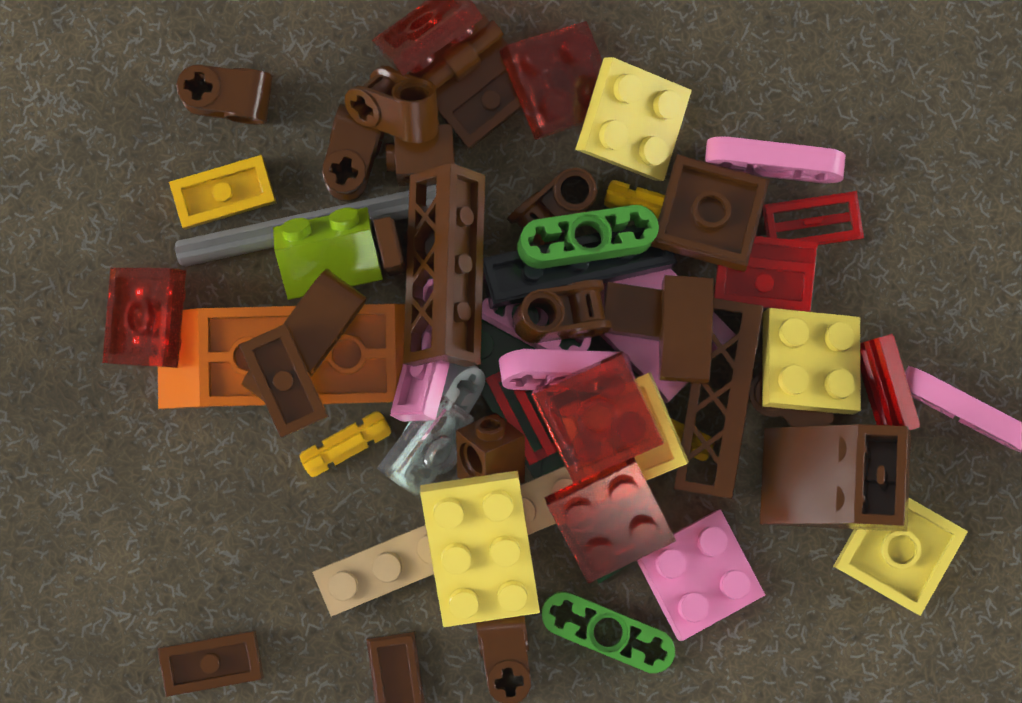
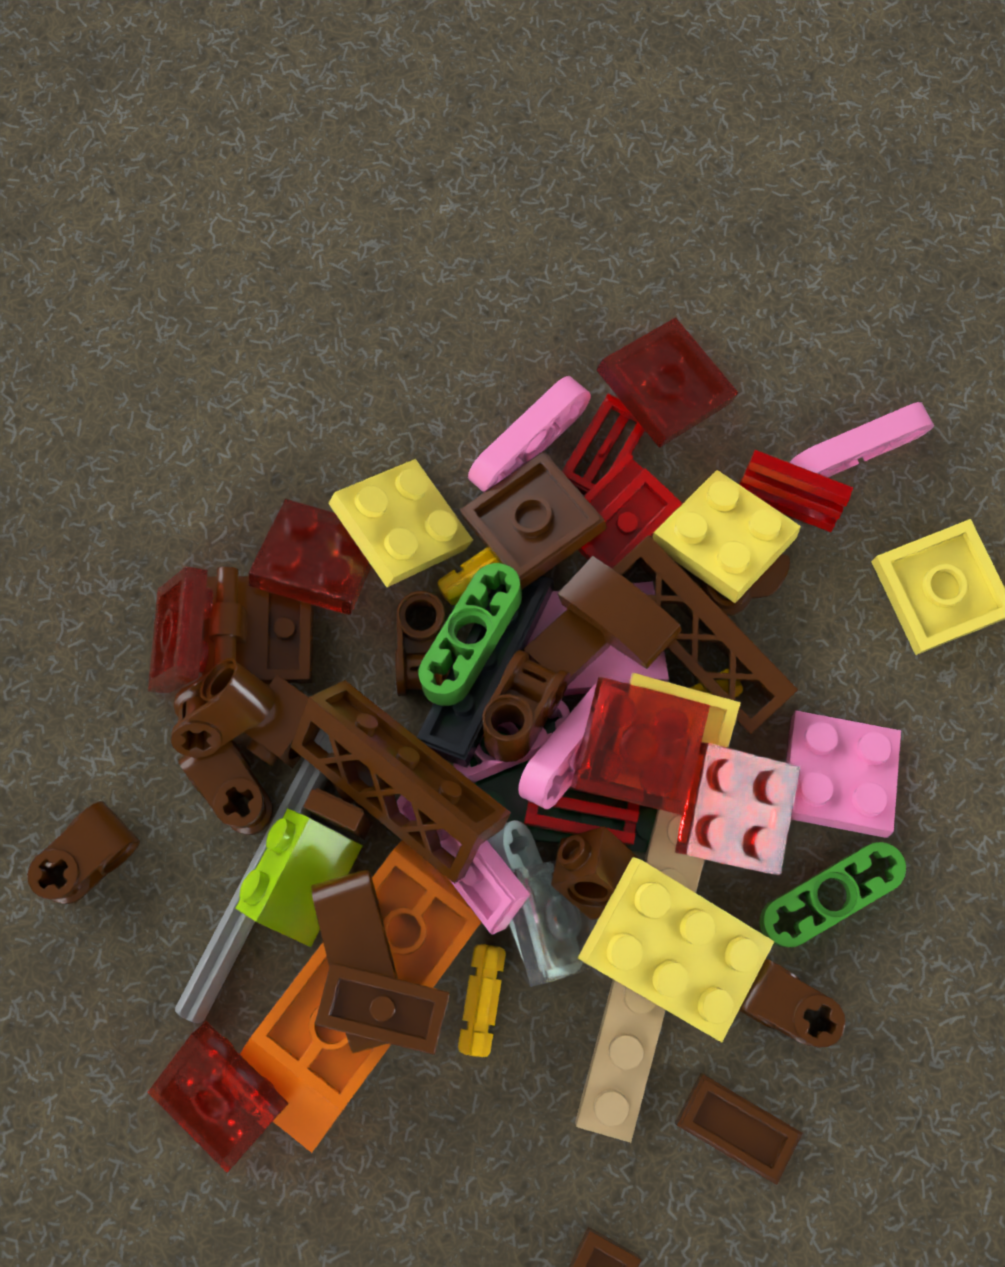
camera: 55 degrees left, 10 degrees down
yellow plate [169,155,277,230] -> none
reddish brown slope [760,424,911,532] -> none
none -> clear red plate [596,317,739,448]

